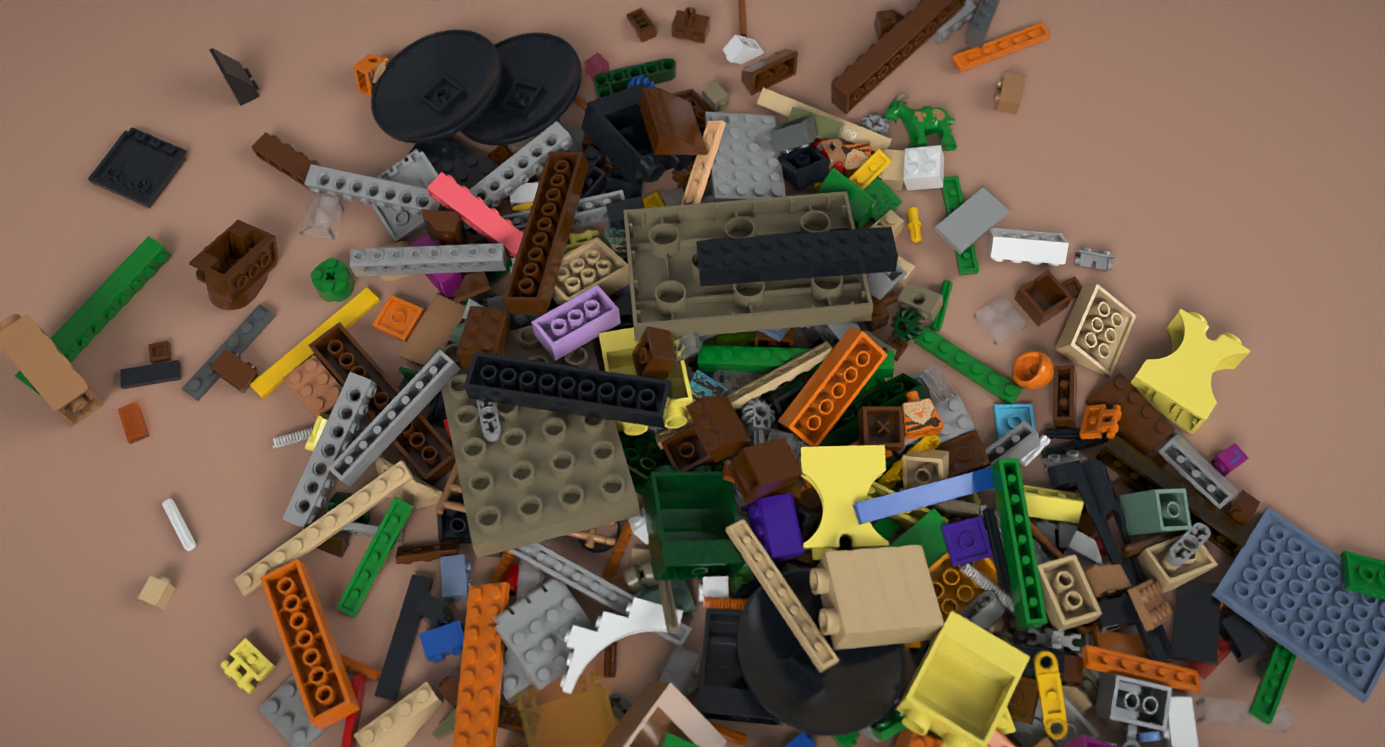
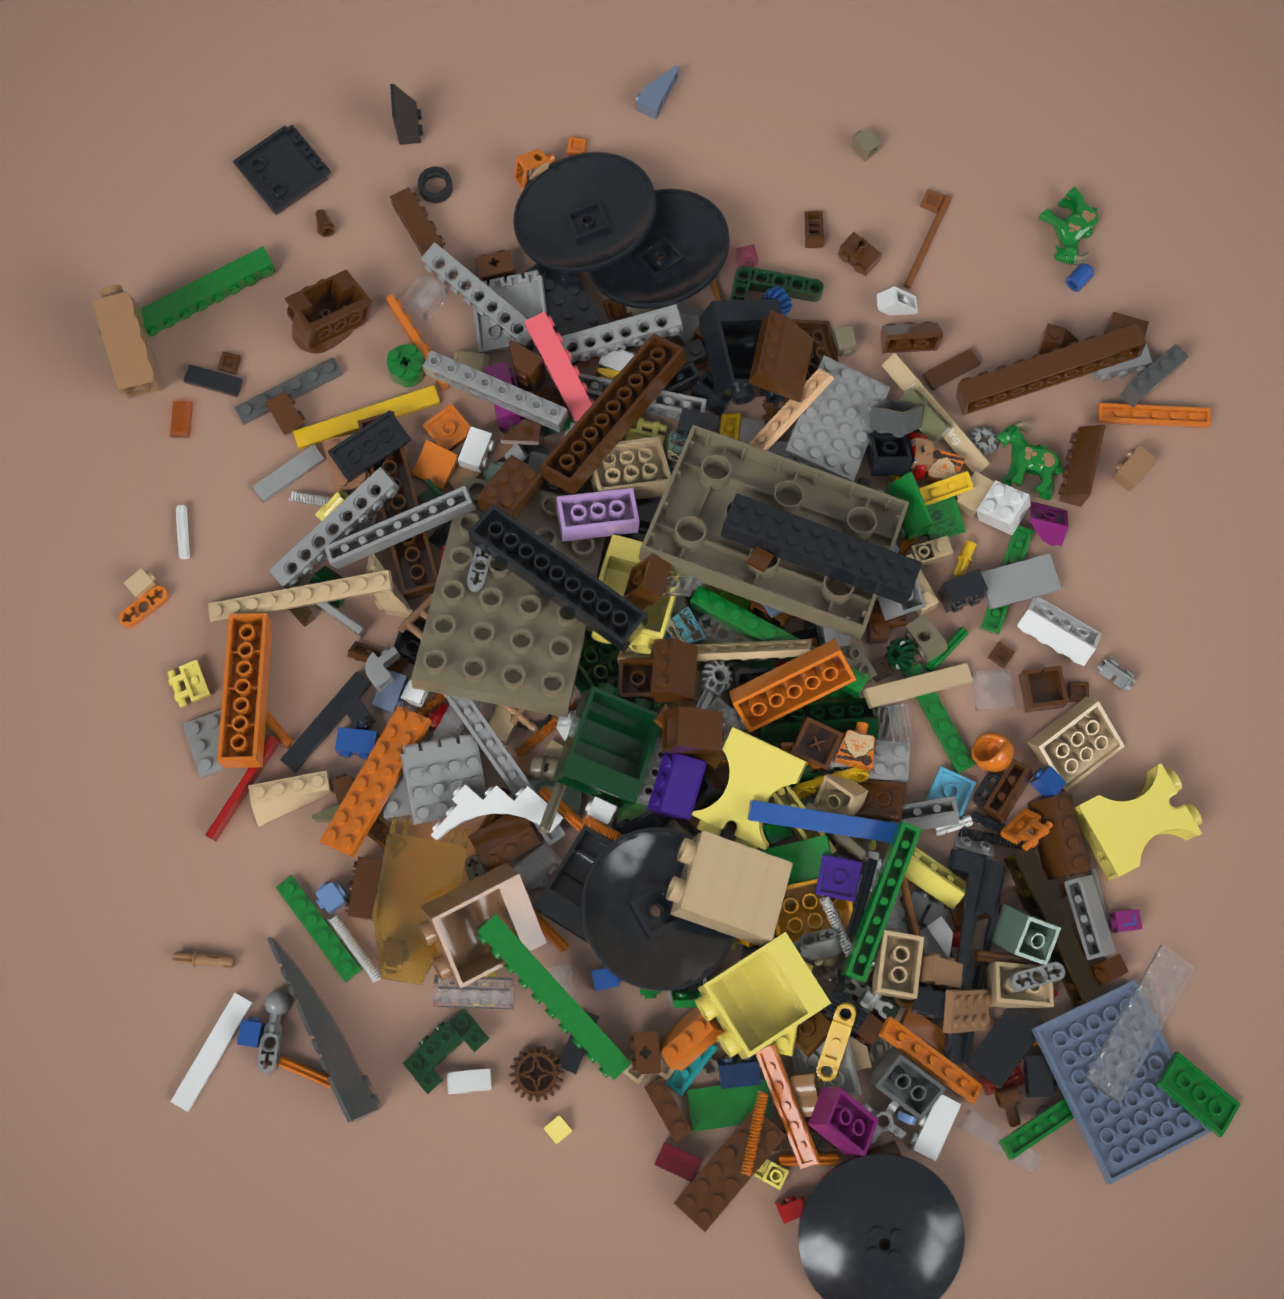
camera: 25 degrees right, 10 degrees up
green plate [336,497,415,618] -> none
tan tile [725,519,839,673] -> none
none -> orange beam [119,586,169,628]
none -> light grey tile [252,444,325,502]
none -> reddish brown cone [315,209,335,237]
none -> black tile [327,410,412,482]
none -> light grey brick [365,647,401,692]
none -> orange plate [385,294,449,392]
none -> white brick [400,680,429,708]
none -> orange tile [411,440,459,490]
none -> black tyre [418,167,453,203]
none -> white brick [458,427,495,473]
none -> reddish brown slope [468,814,541,872]
none -> reddish brown brick [474,250,515,284]
none -> tan slope [487,704,515,746]
none -> orange axle [538,786,586,832]
none -> orange tile [566,136,587,156]
none -> reddish brown tile [747,546,774,573]
none -> tan tile [863,663,973,709]
none -> reddish brown tile [923,349,981,391]
none -> black brick [937,569,988,613]
none -> black beam [973,773,1001,807]
none -> reddish brown tile [988,641,1015,669]
none -> reddish brown axle [994,1084,1021,1127]
none -> magenta slope [1030,502,1069,546]
none -> blue brick [1030,766,1067,799]
none -> reddish brown slope [1058,425,1106,507]
none -> clear plate [1084,944,1196,1103]

